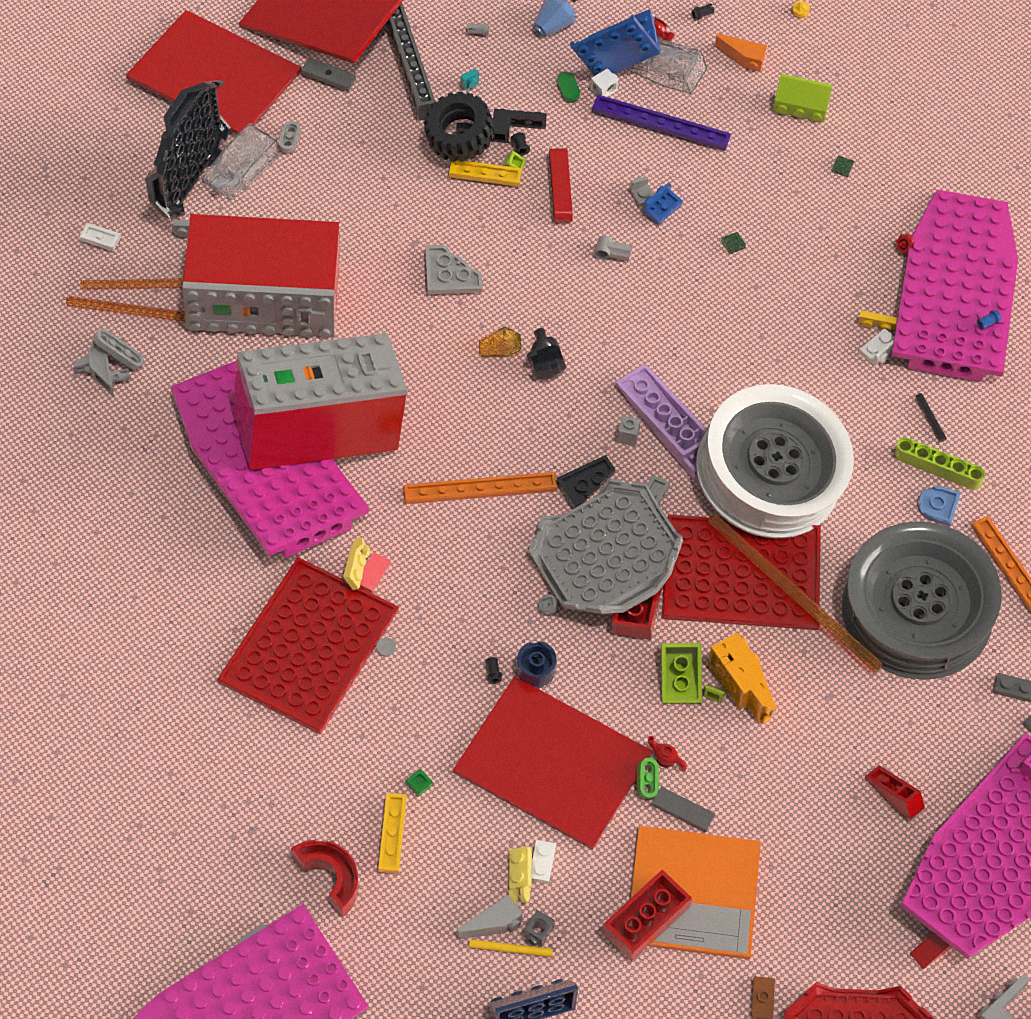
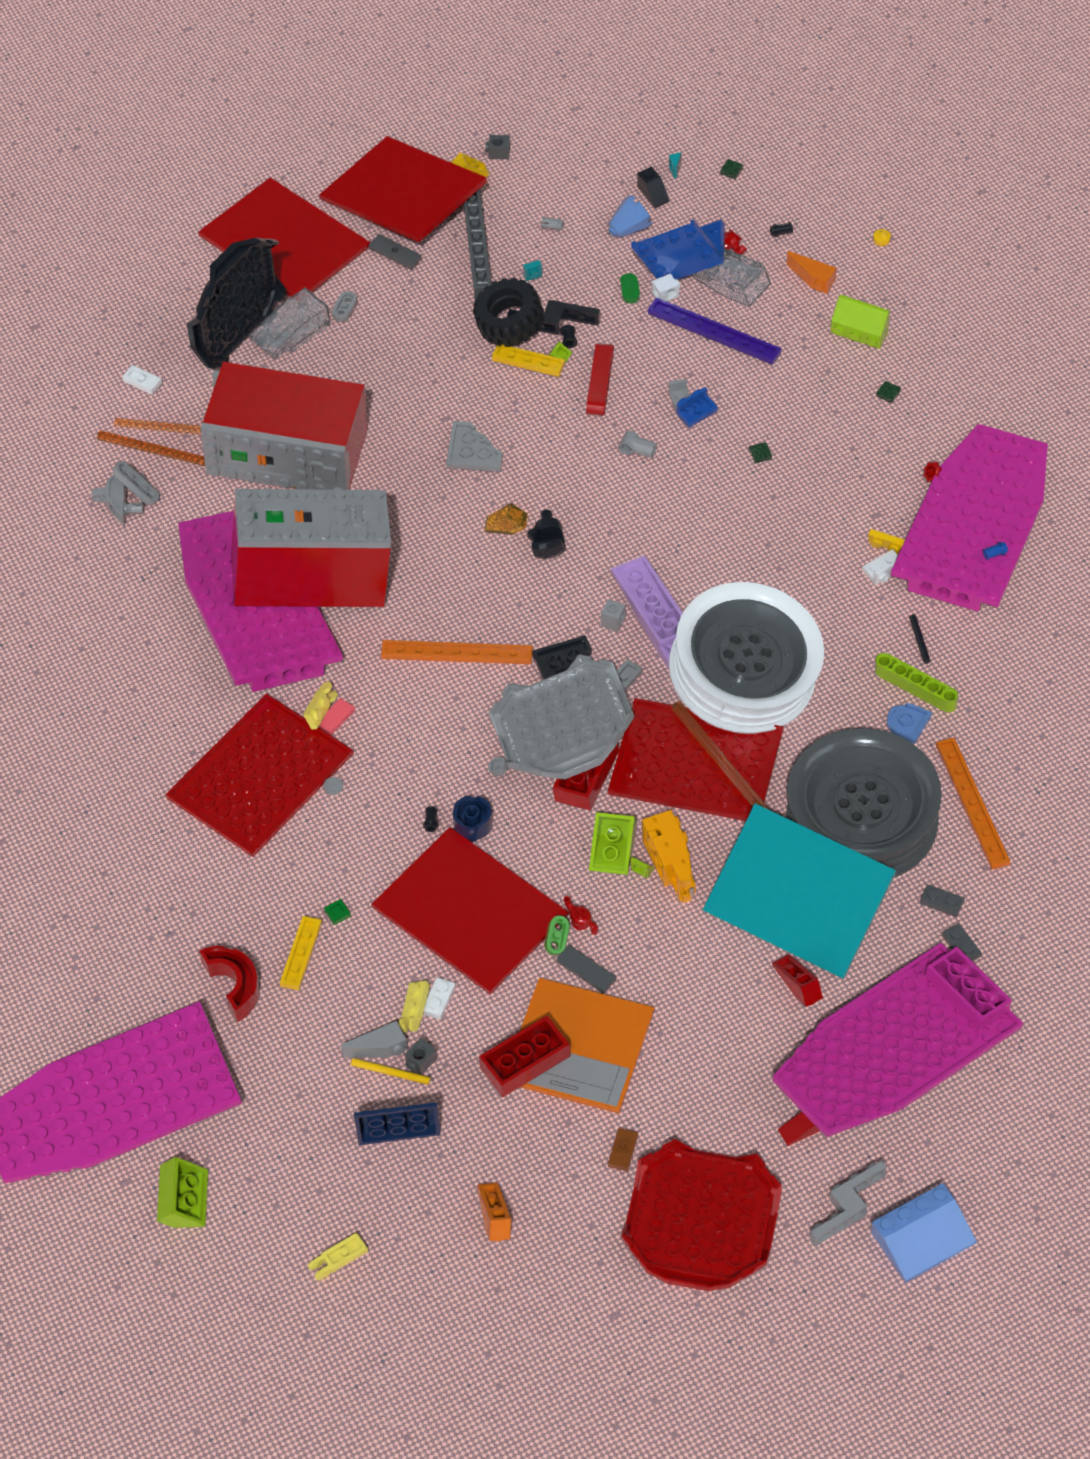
camera: 15 degrees right, 5 degrees down
none -> teal tile [703,804,897,979]

